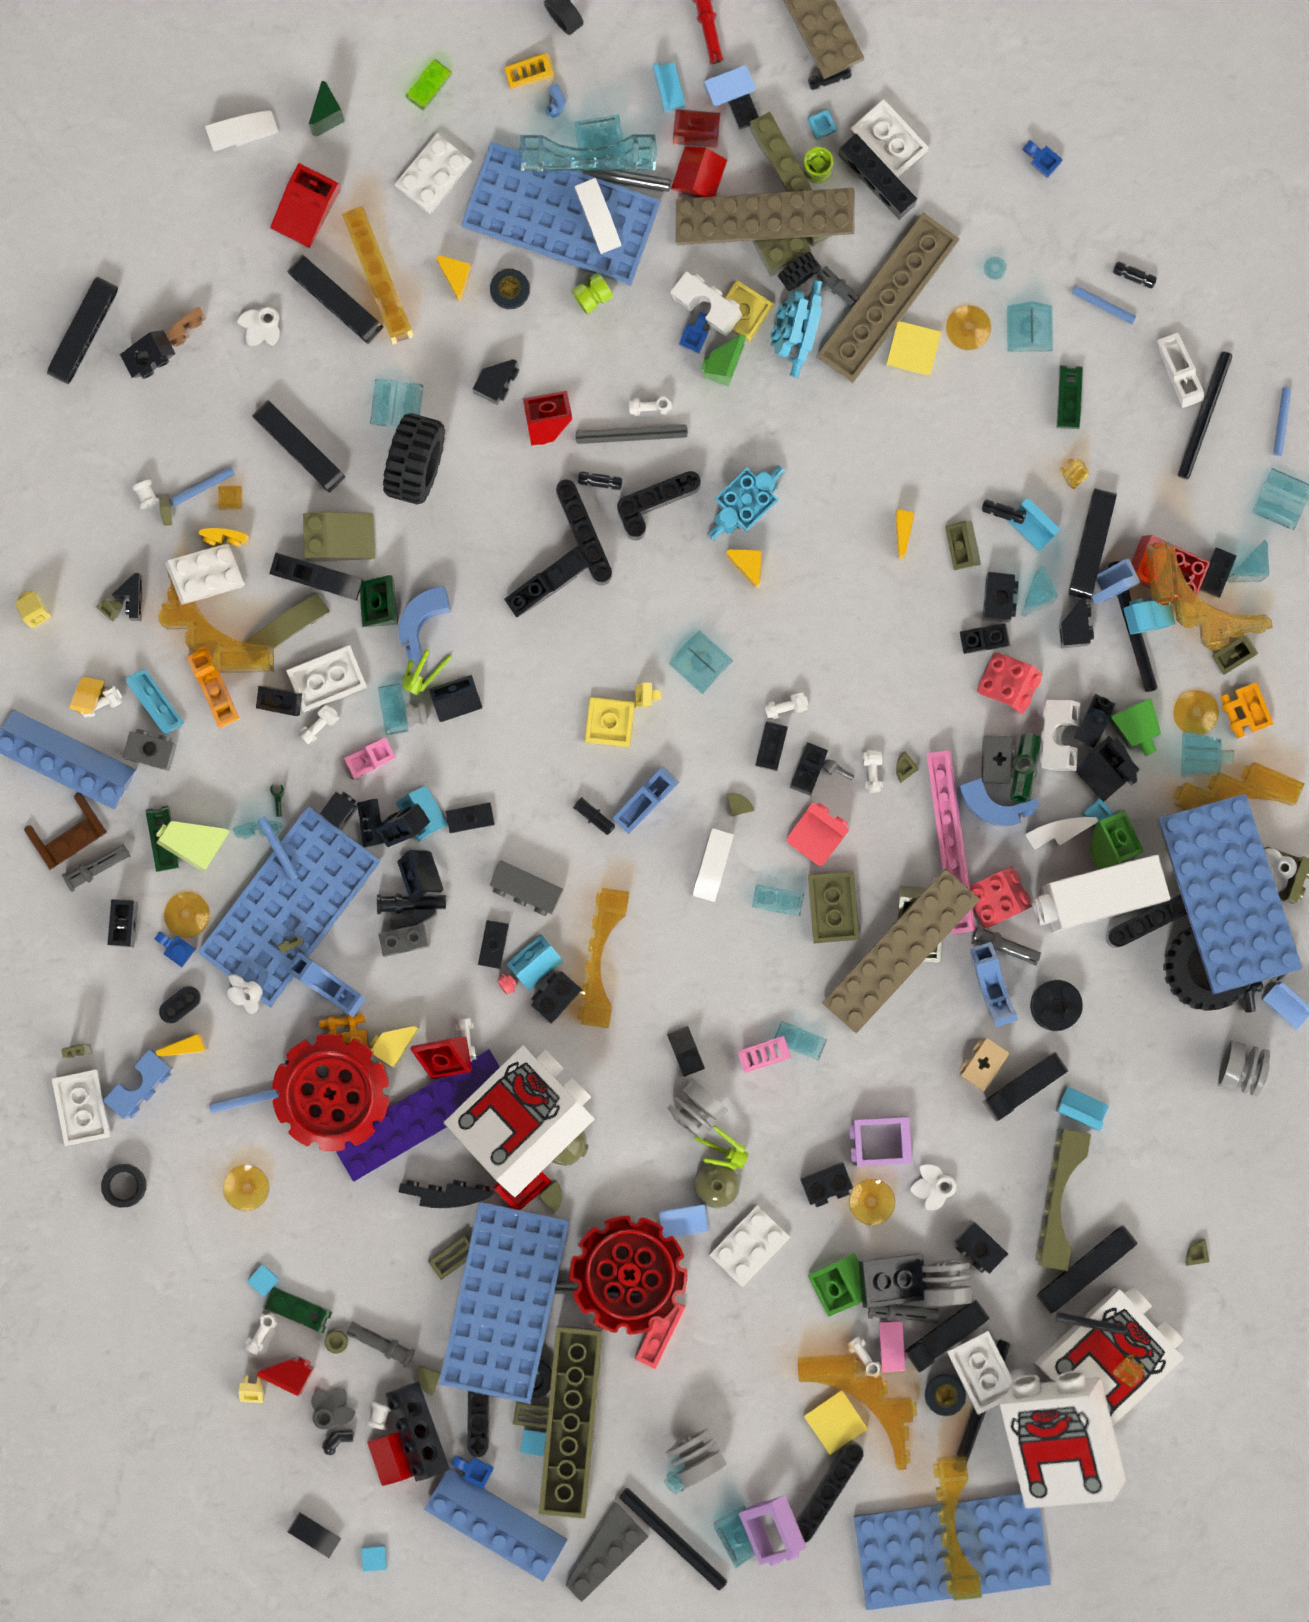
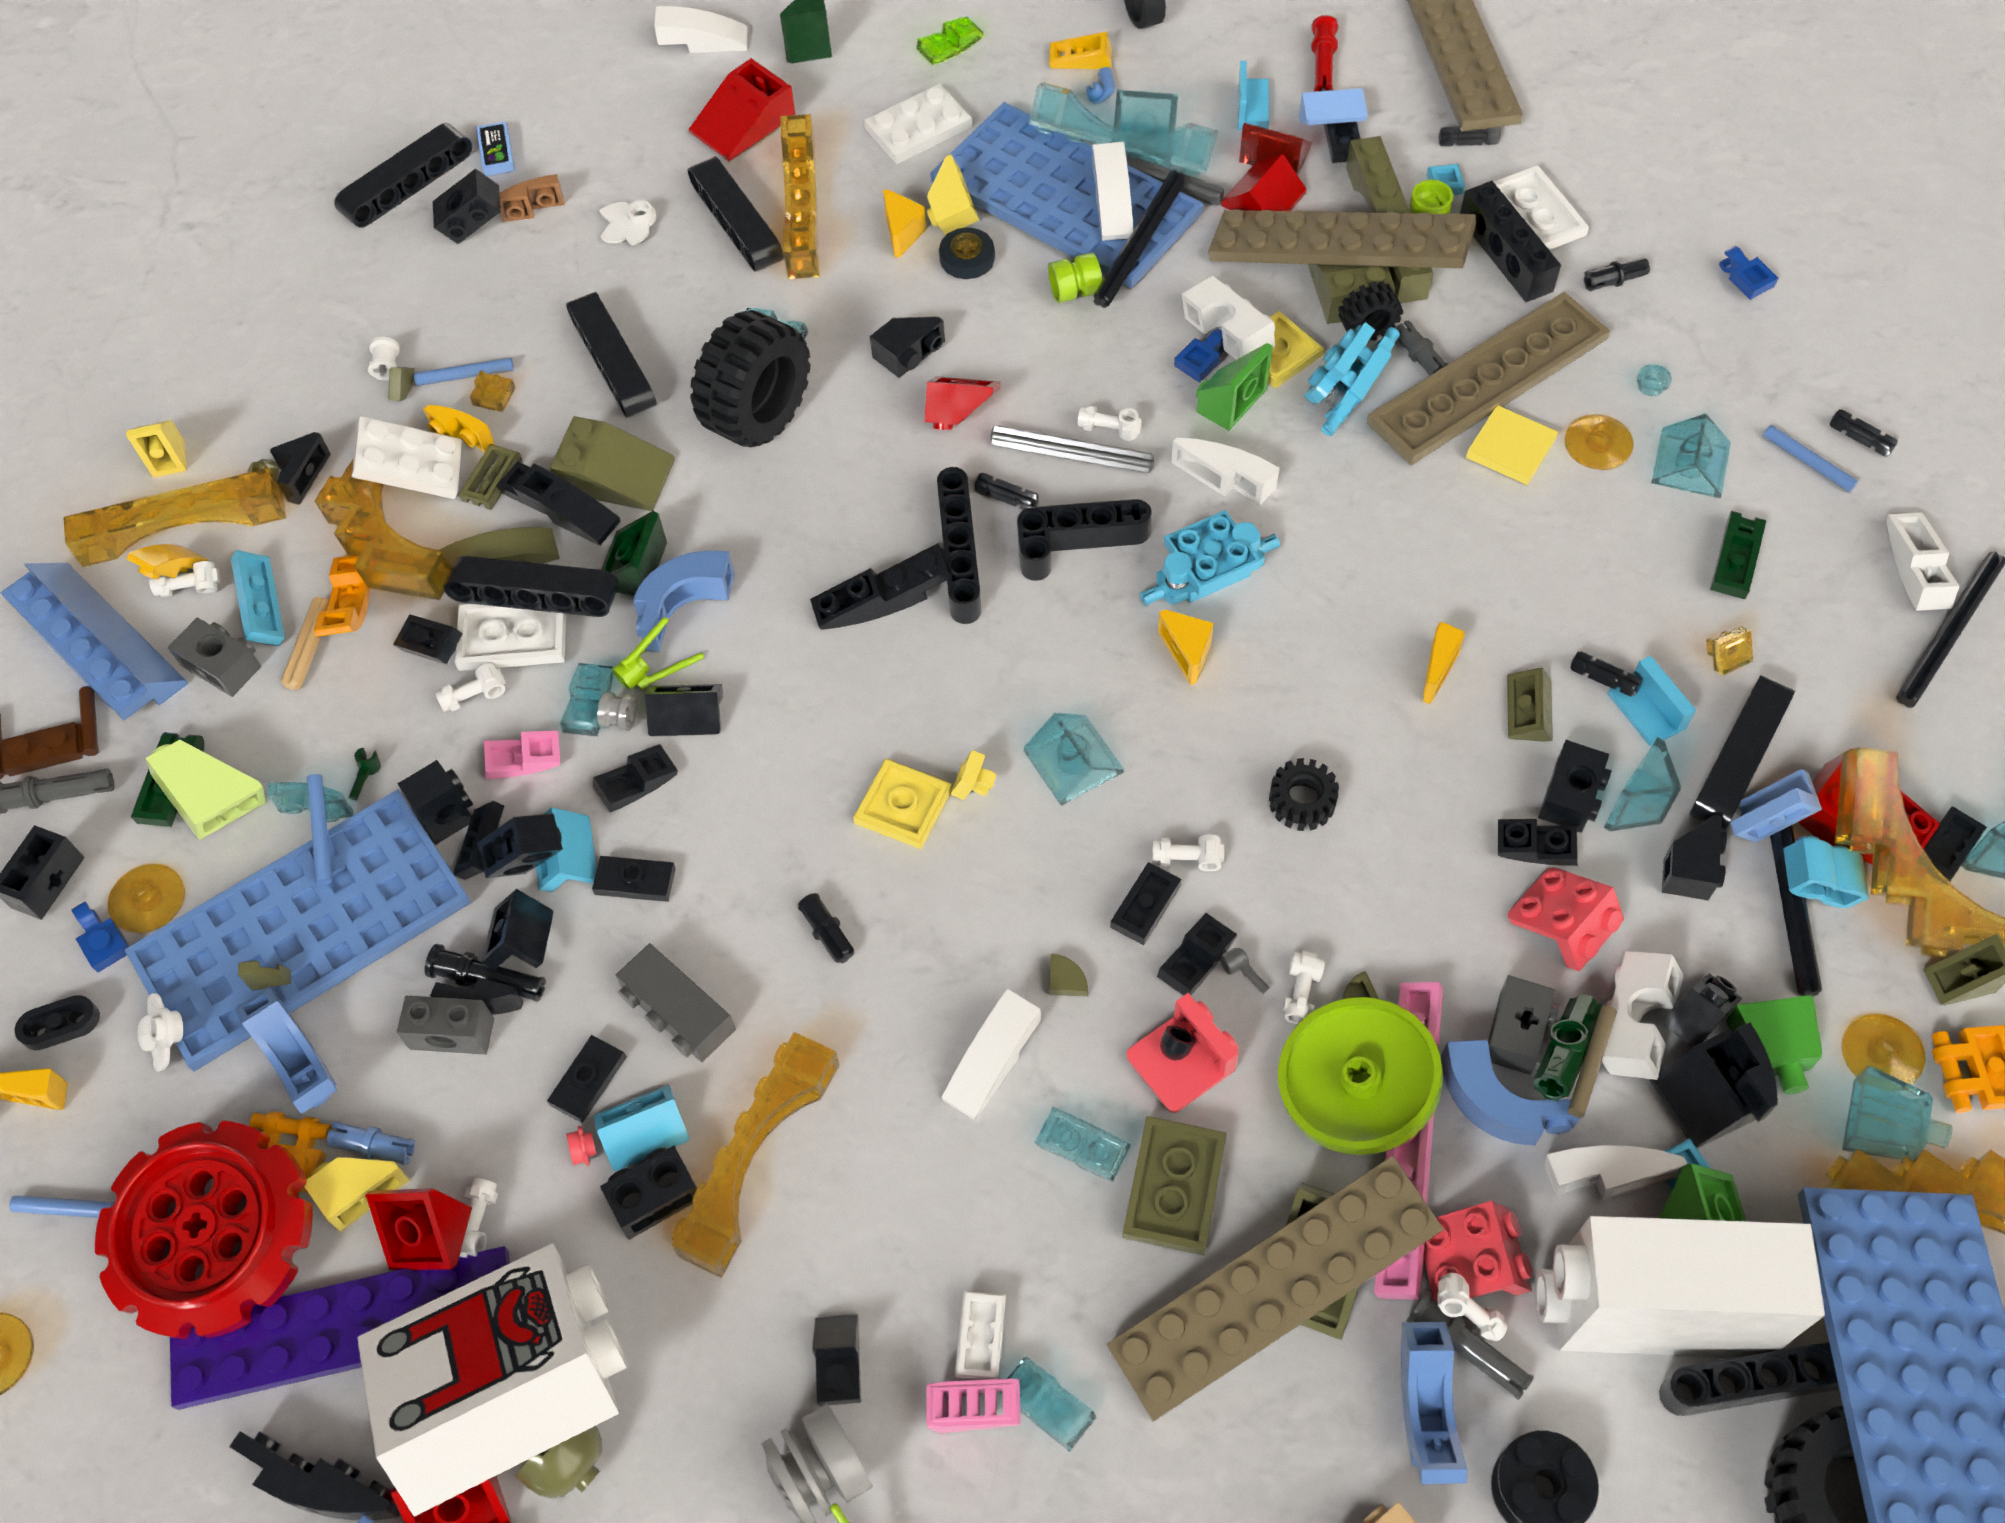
camera: 20 degrees right, 25 degrees down
medium blue slope [612,766,680,834] -> none
none -> clear yellow arch [63,468,286,567]
none -> tan axle [280,597,329,691]
none -> medium blue pin [327,1121,415,1165]
none -> black beam [444,556,619,617]
none -> olive tile [459,444,522,510]
none -> tile [476,121,515,176]
none -> black slope [593,744,678,812]
none -> light yellow slope [927,154,979,236]
none -> white plate [955,1291,1006,1381]
none -> black axle [1093,170,1185,308]
none -> black hinge [1160,1026,1196,1061]
none -> white slope [1171,437,1279,505]
none -> black tyre [1269,758,1339,831]
none -> lime dish [1278,997,1443,1155]
none -> white bar [1438,1273,1507,1343]
none -> dark tan bar [1568,1005,1617,1118]
none -> black axle [1584,257,1650,291]

